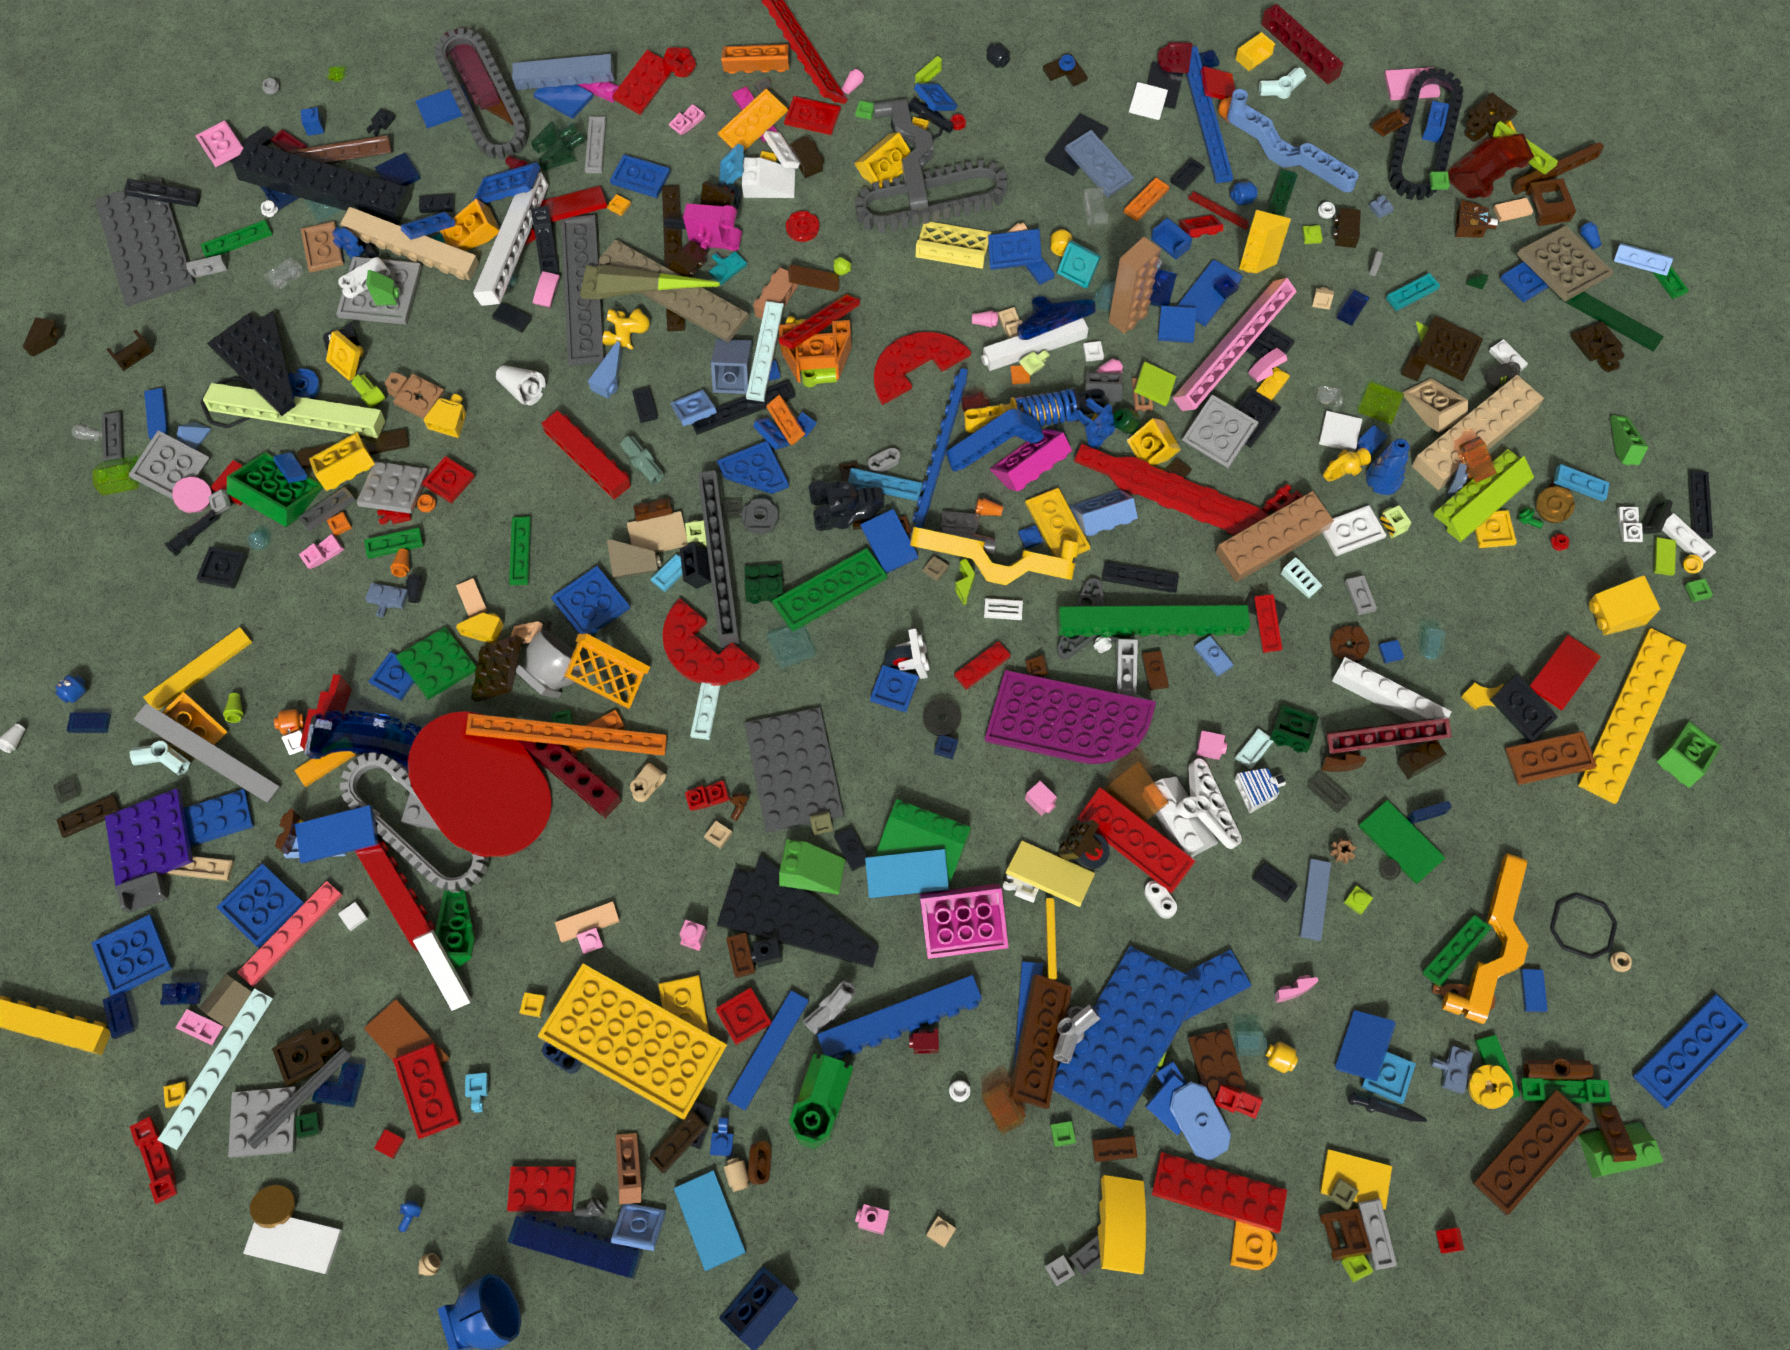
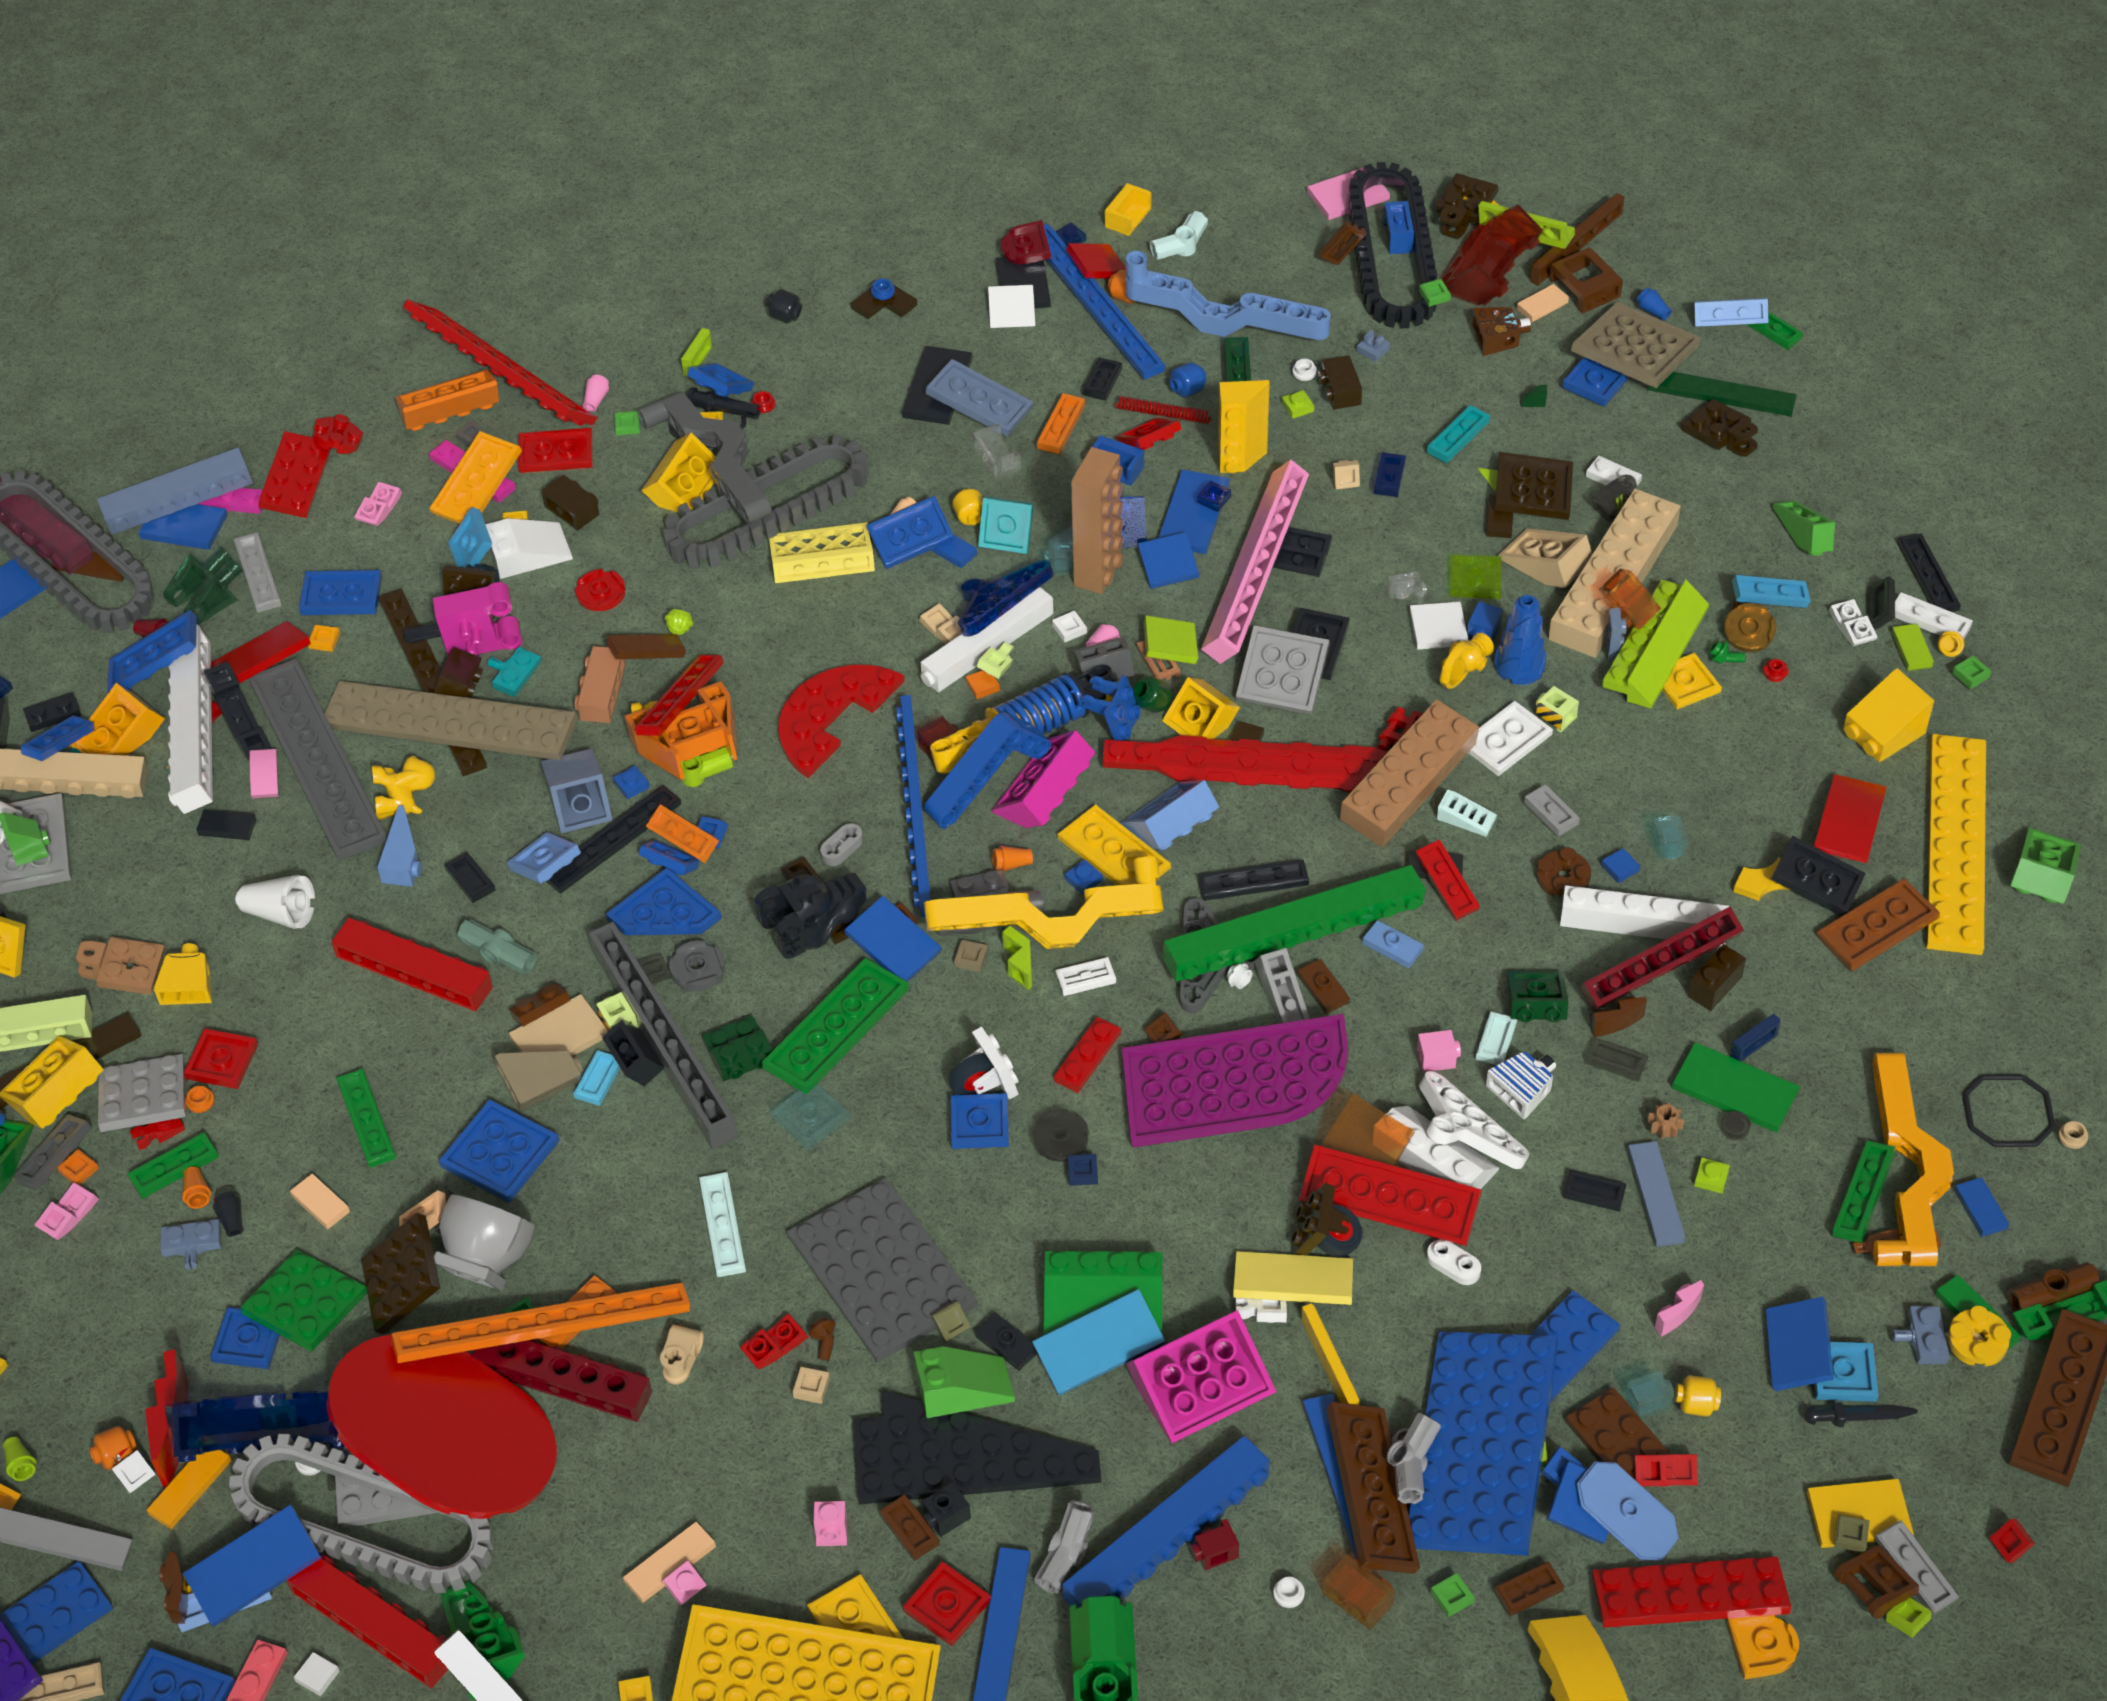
camera: 20 degrees left, 15 degrees down
lime piece [351,374,386,409] -> none
yellow slope [456,613,504,644] -> none
light orange fence [564,634,650,709] -> none
olive plate [580,265,720,300] -> none
red plate [662,599,760,686] -> none
light aqua tile [746,301,784,402] -> none
white plate [763,131,800,169] -> none
dark azure tile [848,468,922,501] -> none
bright pink cone [972,310,998,328] -> none
bright pink brick [1025,781,1057,816] -> none
bright pink slope [1248,348,1287,382] -> none
yellow plate [1256,367,1290,401] -> none
dark red brick [1261,3,1344,85] -> none
light grey tile [1369,251,1383,276] -> none

